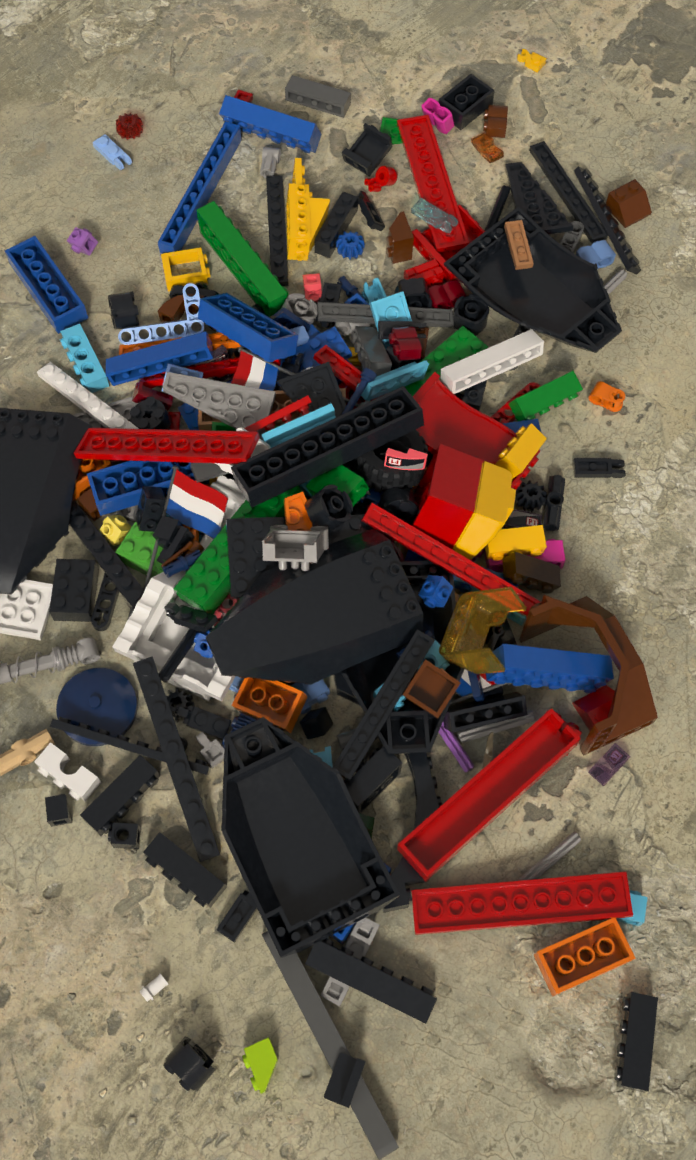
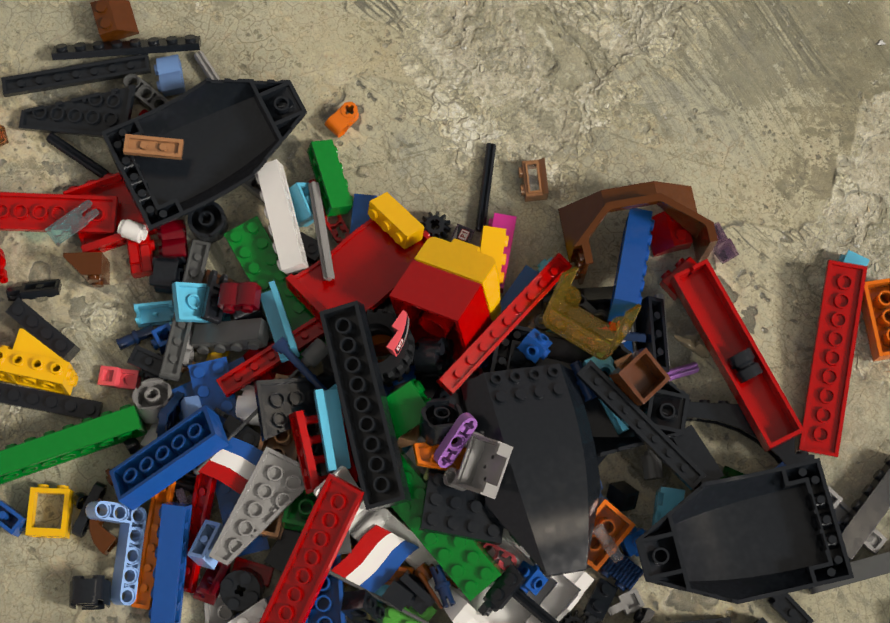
camera: 75 degrees left, 10 degrees up
blue gear [336,230,365,260] -> none
dark brown brick [503,552,561,594] -> none
light grey axle [517,832,581,881] -> none
black piece [543,475,565,532] -> none
black hinge [573,458,626,478] -> none
none -> white brick [117,219,148,243]
none -> medium azure brick [289,182,314,227]
none -> light grey axle [308,181,335,281]
none -> medium lavender beam [433,413,477,468]
none -> black axle [475,143,496,232]
none -> medium nougat window [518,157,549,202]
none -> clear axle [593,524,624,563]
none -> black wheel [727,347,763,384]

